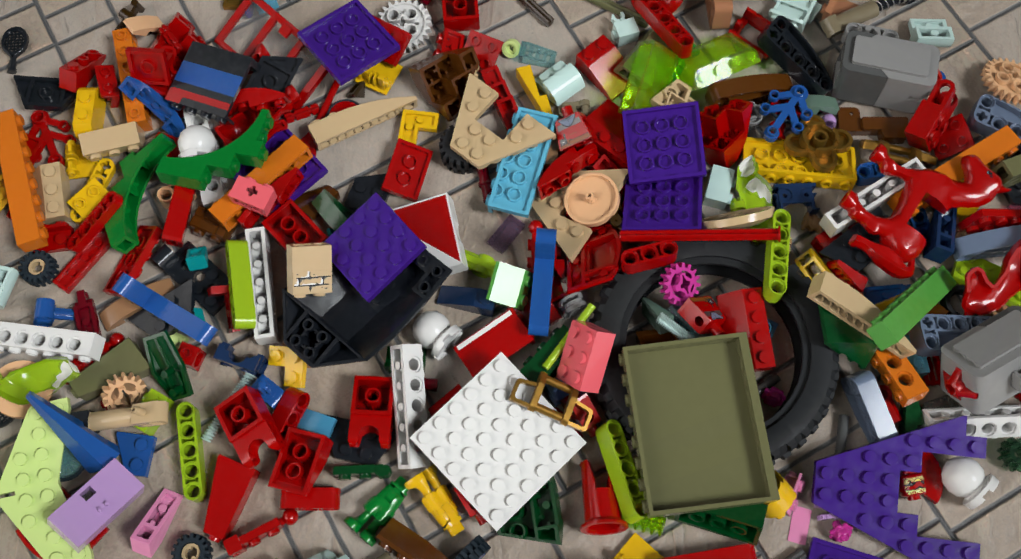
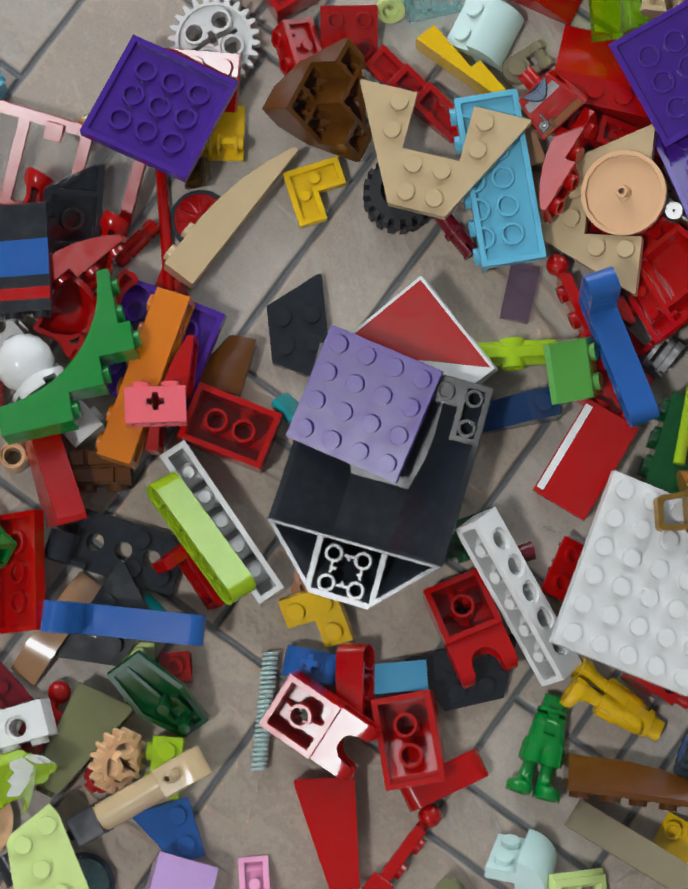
camera: 25 degrees left, 10 degrees up
blue wedge [26,391,120,474] -> none
lime beam [176,402,208,503] -> none
teal slope [185,246,208,271] -> none
dark blue piece [213,342,268,378] -> none
tan brick [286,242,332,298] -> none
dark green slope [311,189,353,231] -> none
dark green hinge [333,464,393,481] -> none
red plate [380,138,433,202] -> none
white tile [412,311,463,361] -> none

